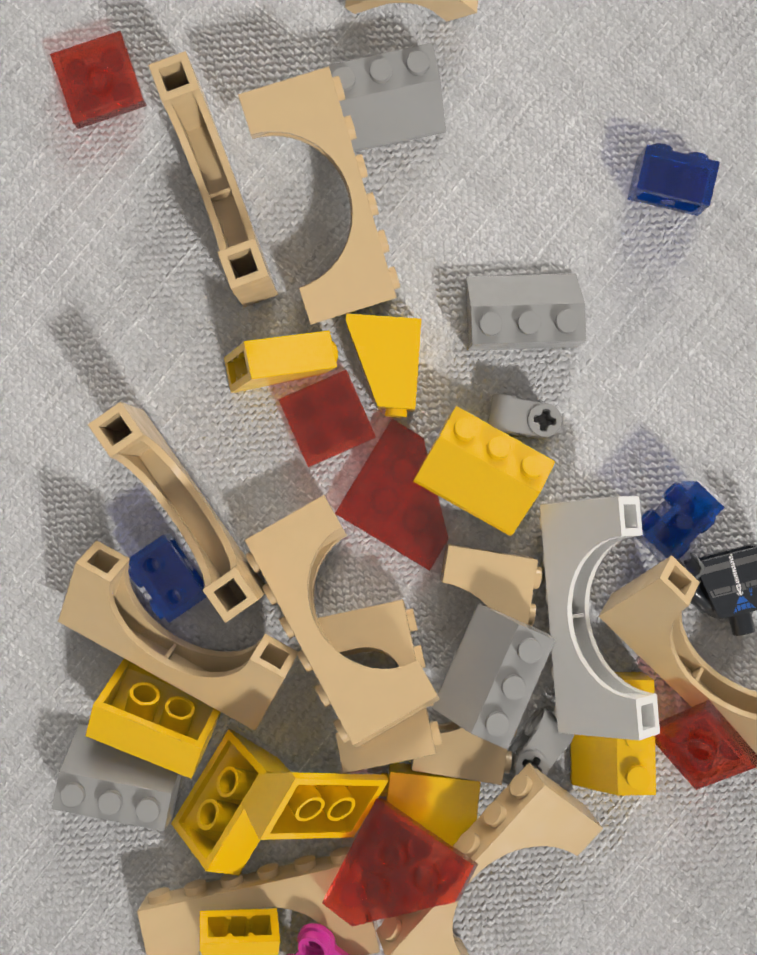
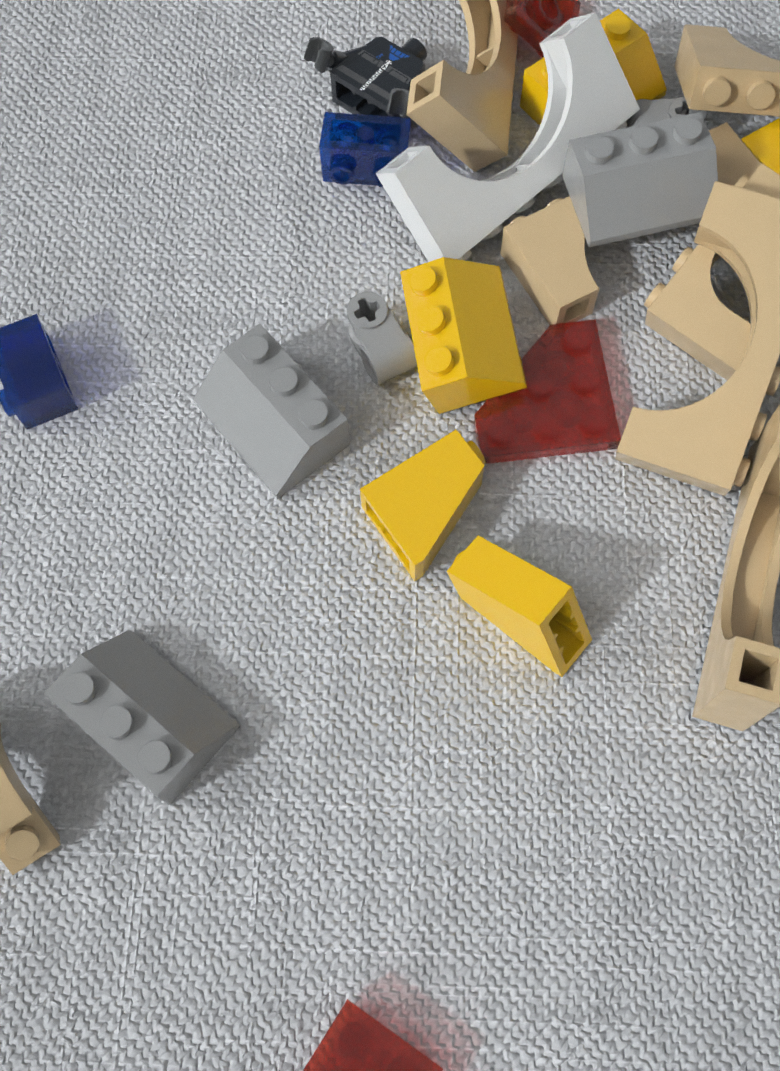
camera: 125 degrees left, 20 degrees down
tan arch [148,51,278,307] -> none
tan arch [238,66,400,325] -> none
clear red plate [278,370,376,468] -> none

